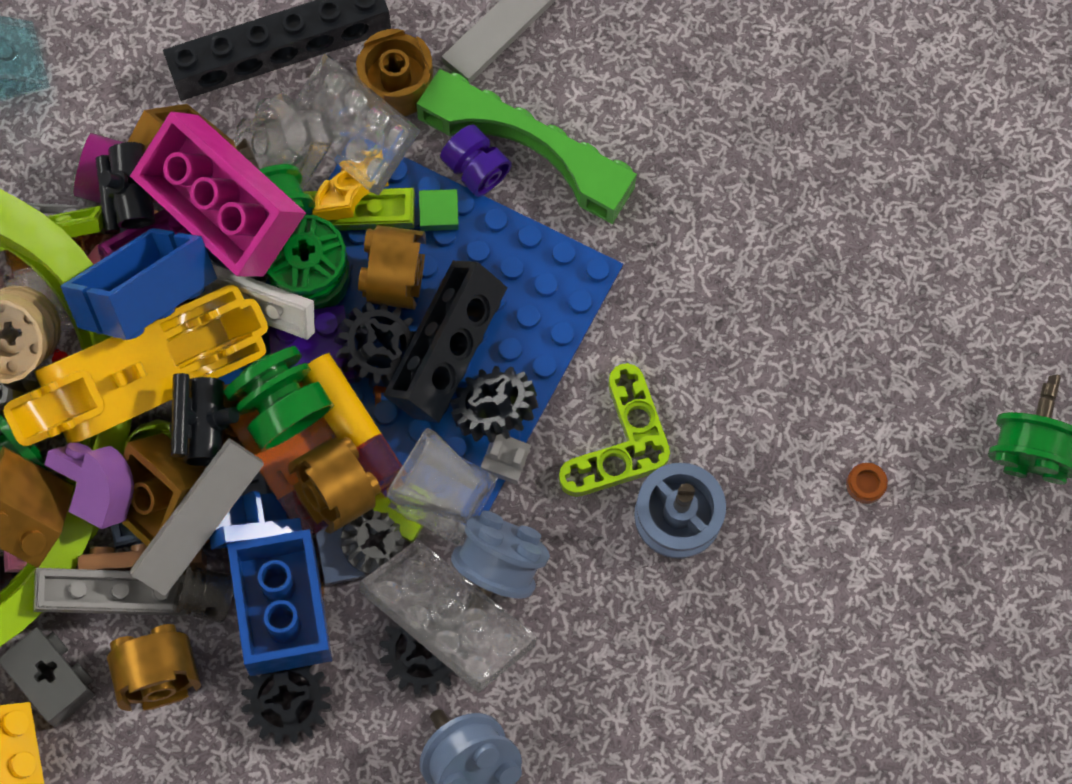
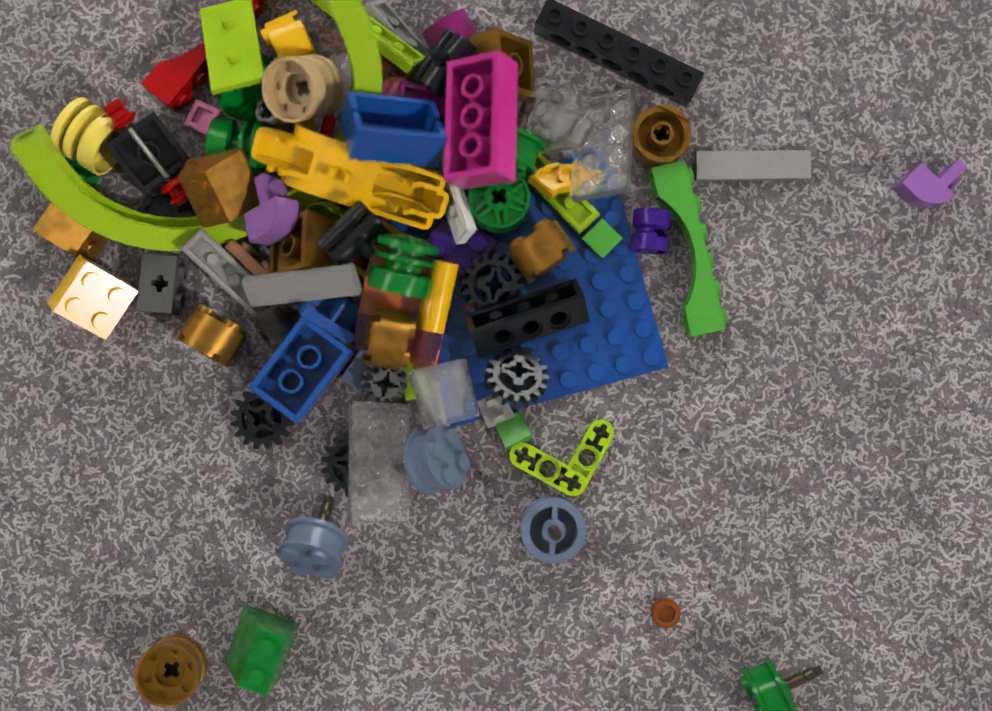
camera: 50 degrees right, 15 degrees up
none -> bright green tile [495,411,533,450]

